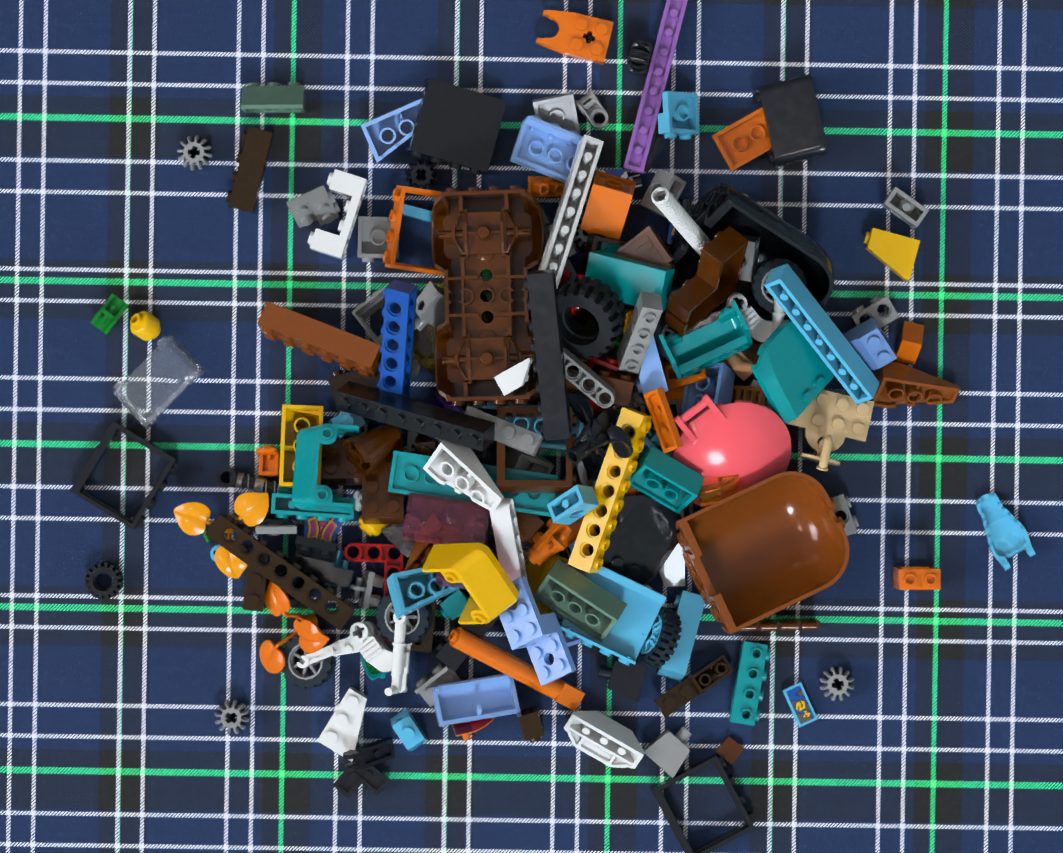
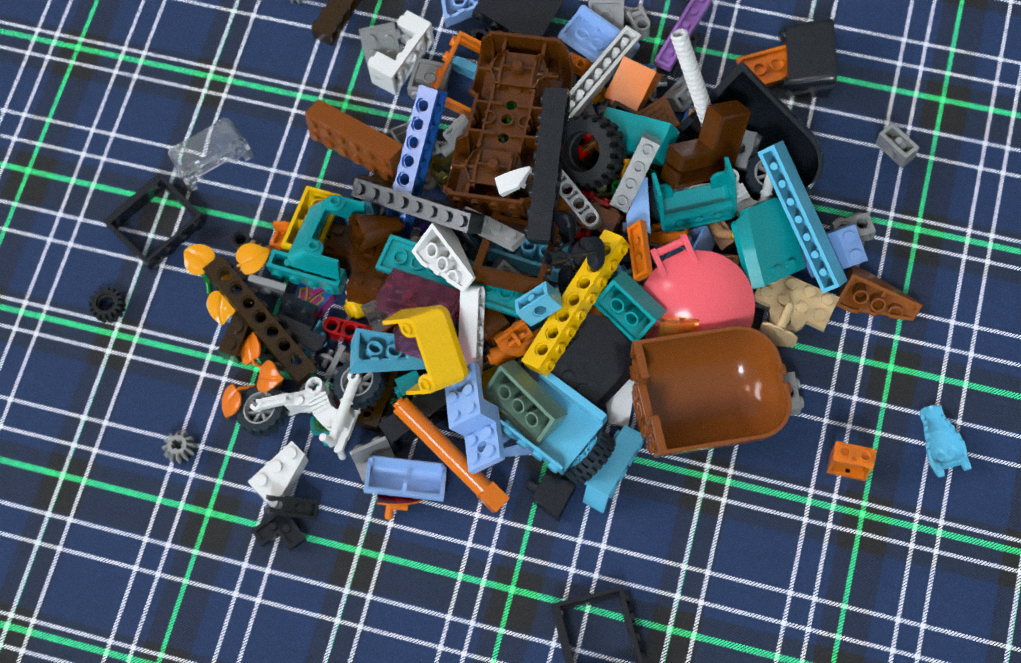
camera: 25 degrees right, 20 degrees down
green hips [90,293,129,335] -> none
yellow head [130,311,161,341] -> none
medium azure torso [390,708,428,751] -> none
dark brown brick [517,705,545,743] -> none
white wedge [564,710,645,769] -> none
light grey torso [643,727,692,778] -> none
dark brown slope [654,654,734,717] -> none
medium azure plate [657,91,700,140] -> none
reddish brown tile [716,736,744,765] -> none
teal brick [729,640,771,726] -> none
reddish brown hinge [739,618,820,631] -> none
tile [782,682,818,728] -> none
light grey gear [819,666,854,701] -> none
yellow slope [863,228,920,281] -> none
orange slope [895,321,924,365] -> none

